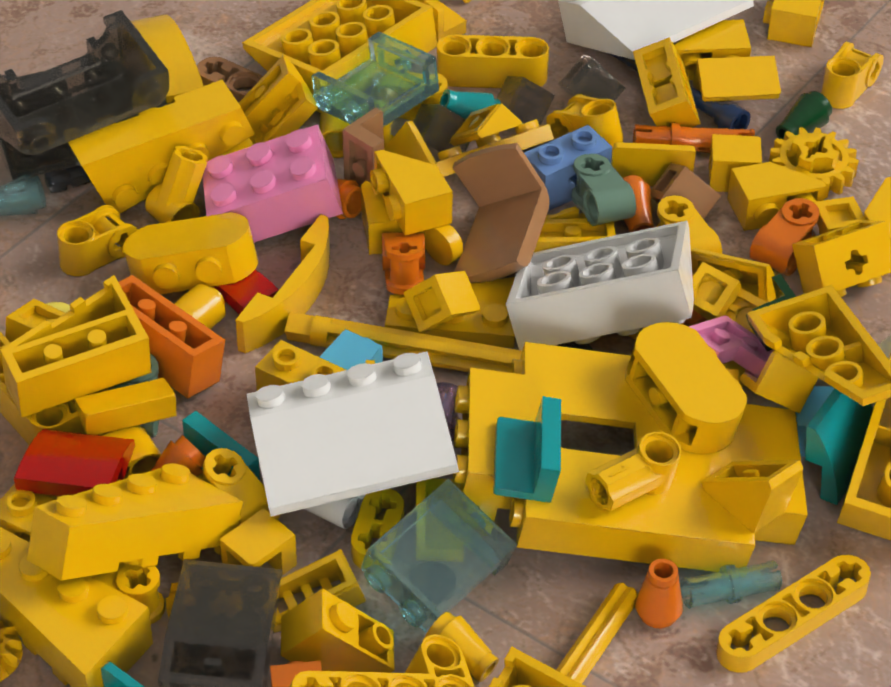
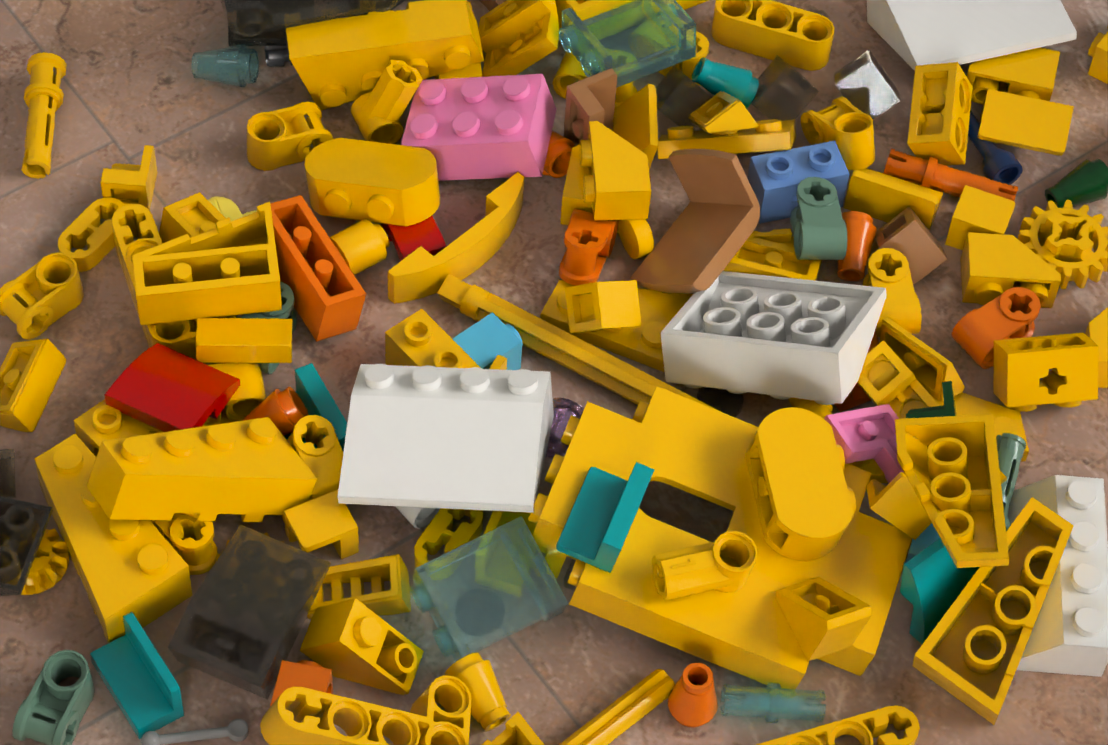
camera: 15 degrees right, 10 degrees up
yellow tile [814,196,866,235] -> none

